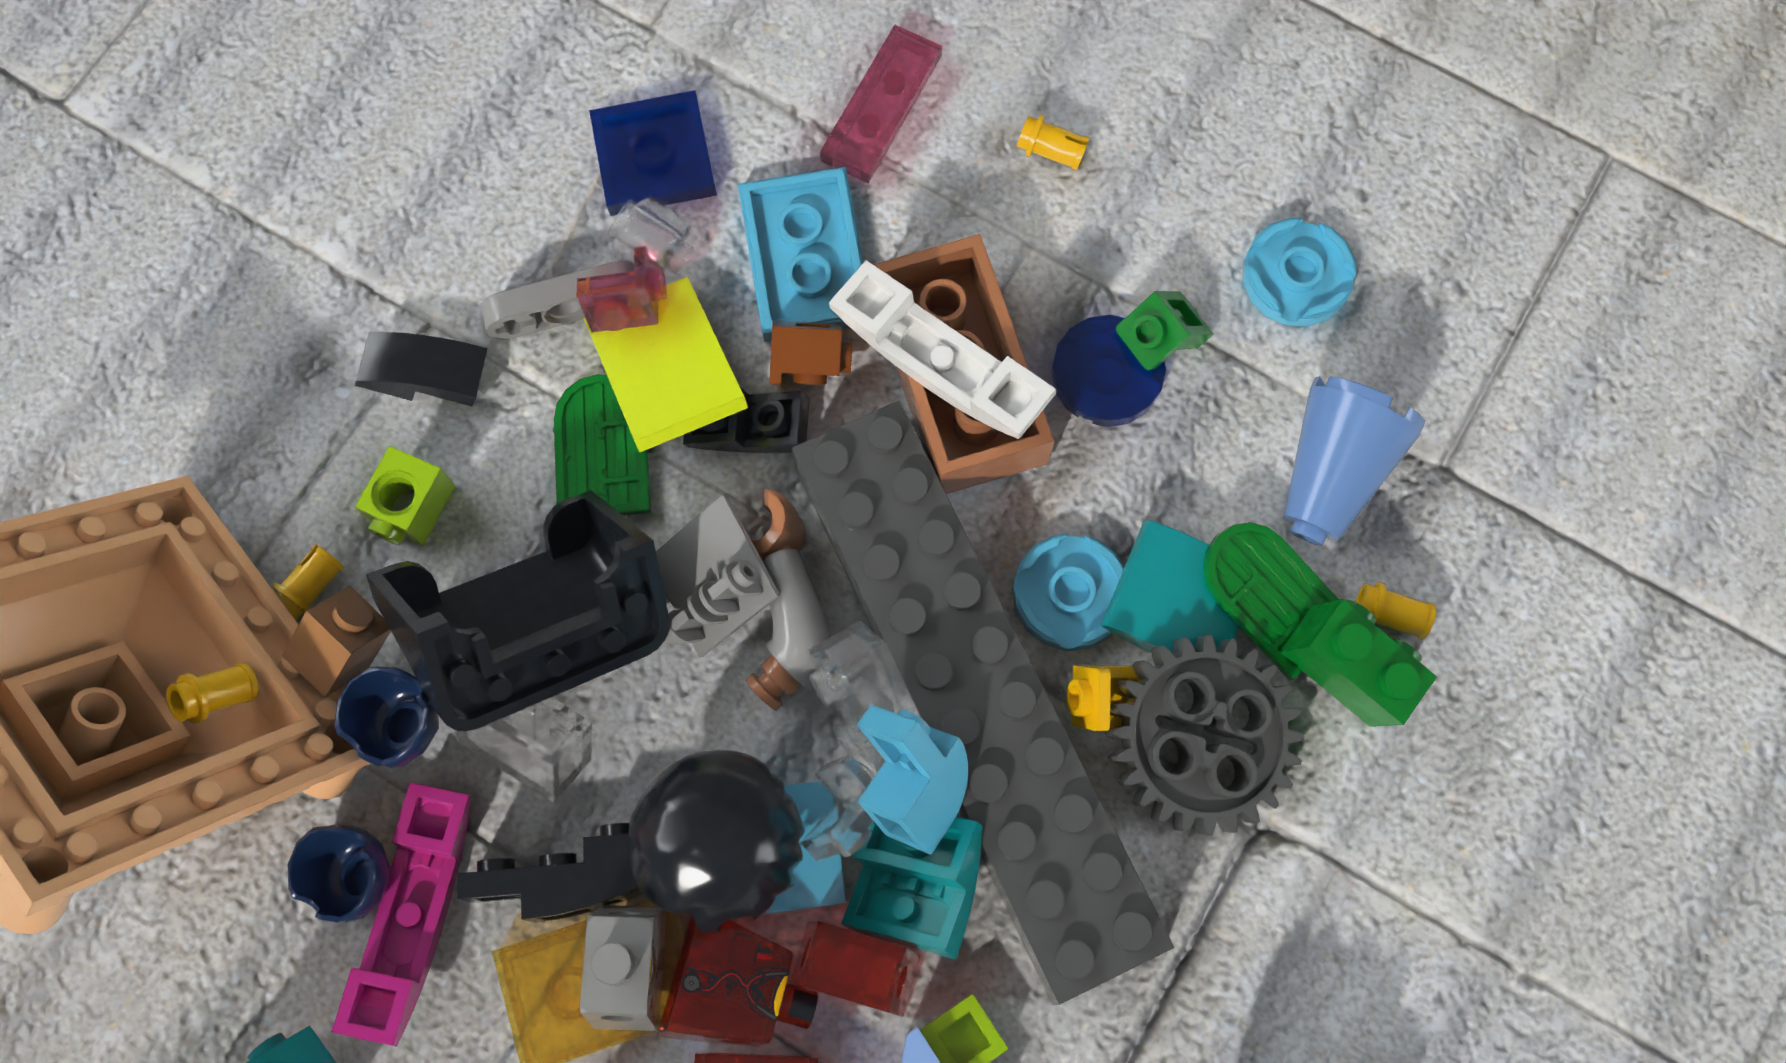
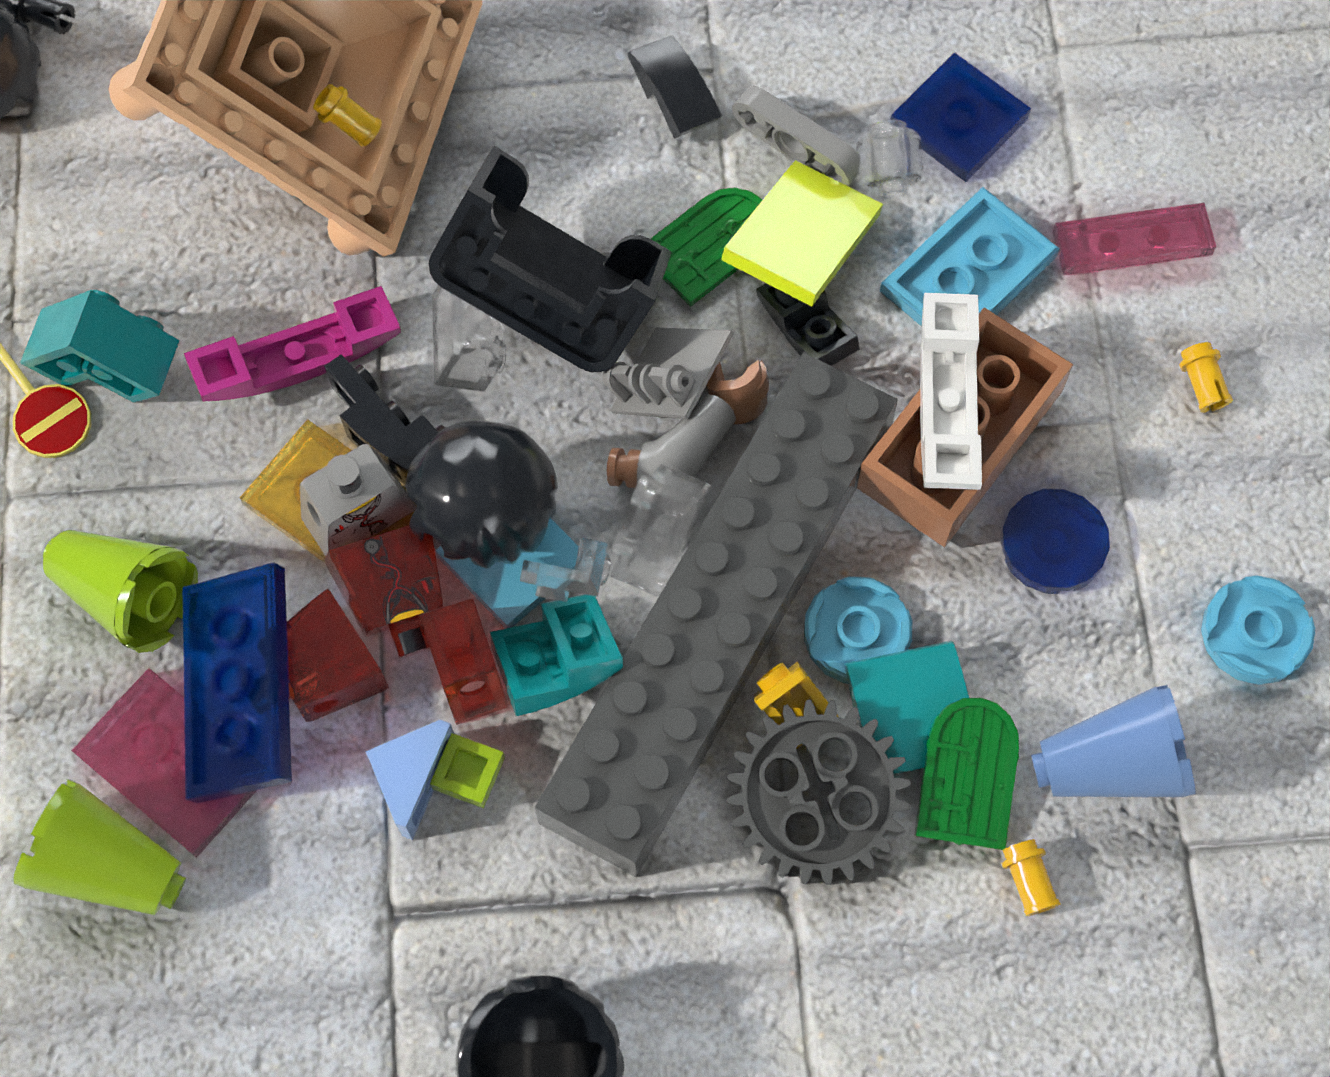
camera: 55 degrees right, 5 degrees down
yellow pin [271,544,345,621] -> none
medium nougat brick [282,586,391,698] -> none
dark blue hair [287,825,391,923] -> none
dark blue hair [334,667,439,768] -> none
lime brick [355,446,456,546] -> none
clear pink bracket [576,246,667,333] -> none
dark orange brick [769,320,852,385] -> none
medium azure brick [857,705,968,855] -> none
green bracket [1116,291,1214,370] -> none
green brick [1279,599,1437,727] -> none

